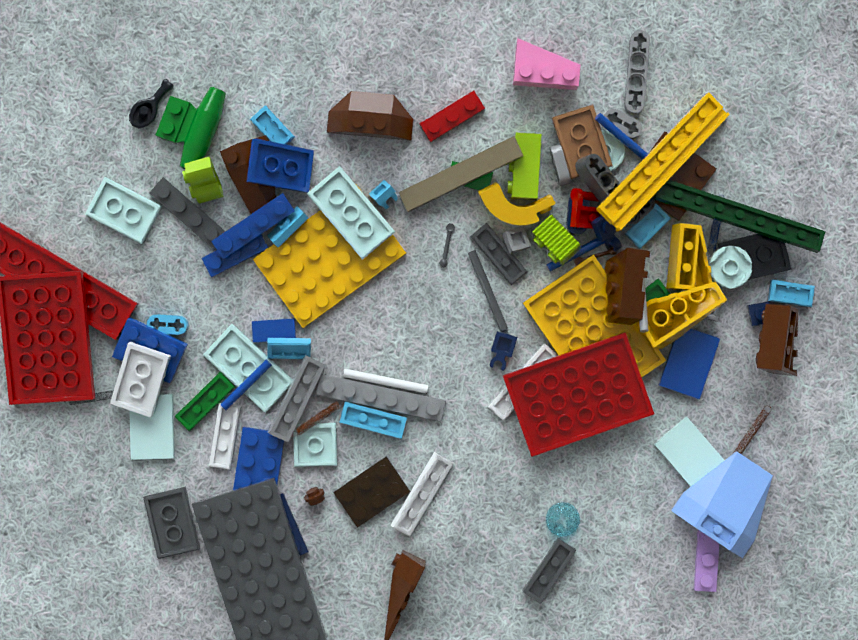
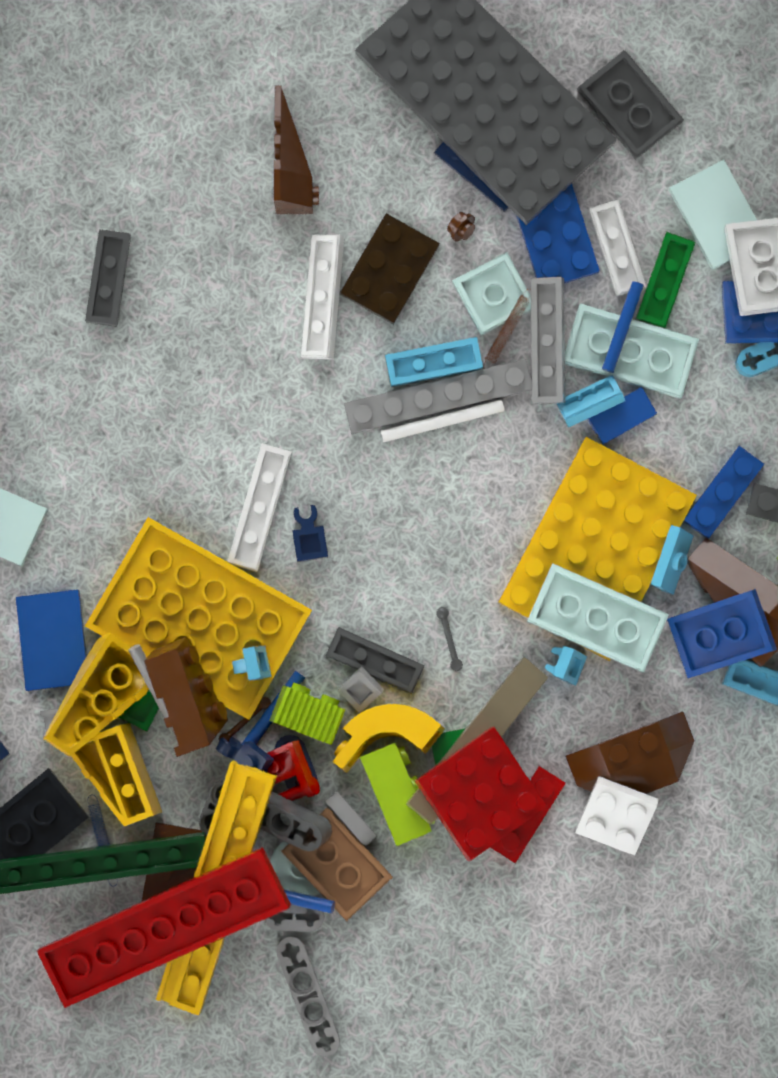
camera: 150 degrees right, 5 degrees down
blue plate [211,193,295,259] -> none
dark grey bar [468,250,508,332] -> none
red plate [503,332,654,457] -> none
bright pink wedge [513,38,580,90] -> none
clear light blue gear [546,502,580,537] -> none
medium azure plate [625,204,671,249] -> none
light aqua tile [709,246,752,289] -> none
none -> red plate [37,847,291,1008]
none -> medium azure tile [232,646,272,680]
none -> red plate [415,726,547,861]
none -> white plate [575,776,658,855]

